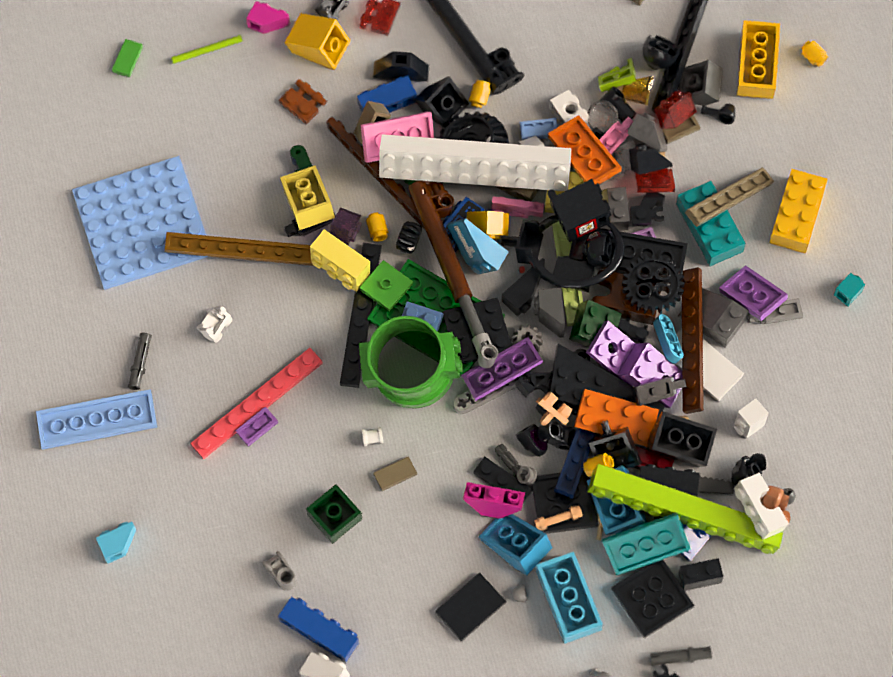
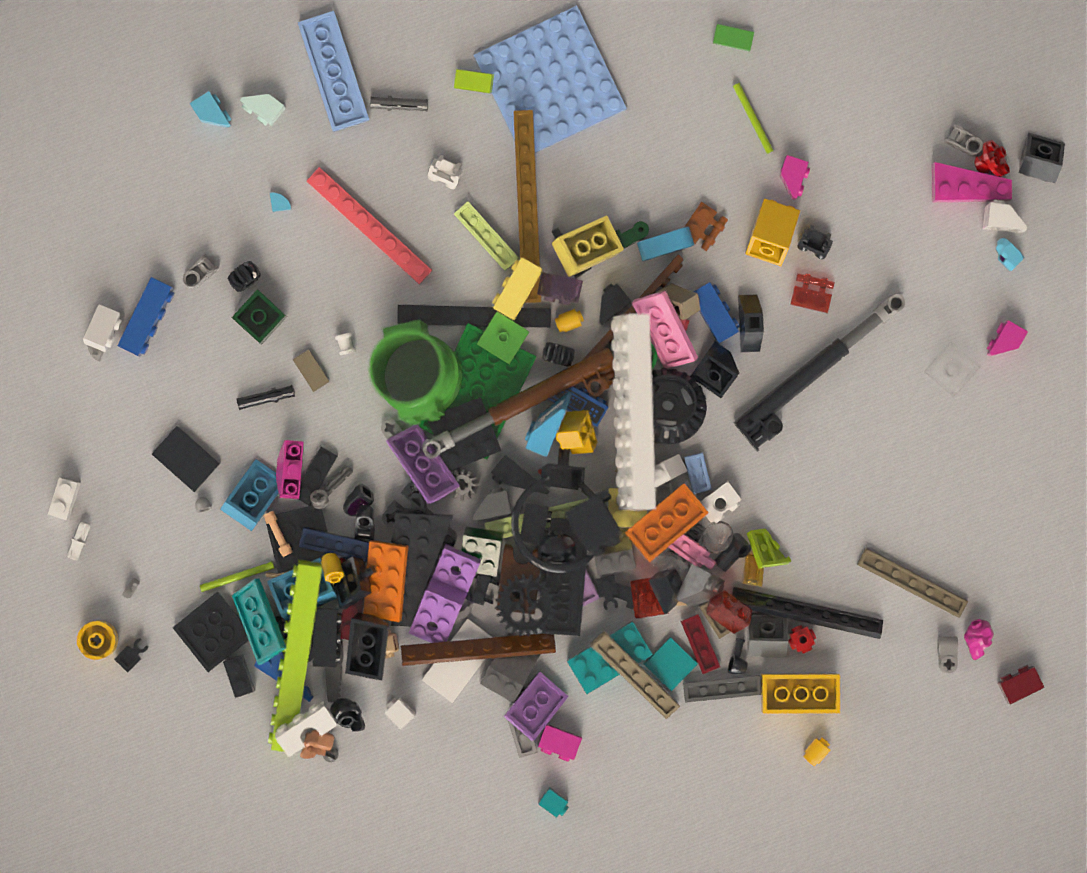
camera: 80 degrees right, 20 degrees up
medium lavender plate [235,407,278,447] -> none
medium blue plate [402,301,444,331] -> none
yellow brick [468,80,491,108] -> none
bright pink hinge [491,197,544,218] -> none
light nougat hips [536,391,572,426] -> none
medium azure brick [536,552,603,644] -> none
hinge [633,376,687,406] -> none
black cylinder [642,35,680,70] -> none
dark grey pin [650,646,712,666] -> none
medium azure beam [653,314,684,364] -> none
yellow brick [769,169,828,254] -> none
none -> lime bar [199,561,275,592]
none -> black gear [227,261,261,292]
none -> black pin [236,385,295,410]
none -> light aqua slope [240,94,285,126]
none -> medium azure tile [270,193,292,212]
none -> lime tile [454,69,494,93]
none -> yellowish green plate [454,201,519,271]
none -> dark pink brick [538,724,582,762]
none -> black slope [599,283,631,326]
none -> dark azure beam [637,227,694,261]
none -> teal tile [644,637,698,691]
none -> dark red plate [680,614,720,674]
none -> dark grey plate [683,675,762,703]
none -> red brick [788,625,817,654]

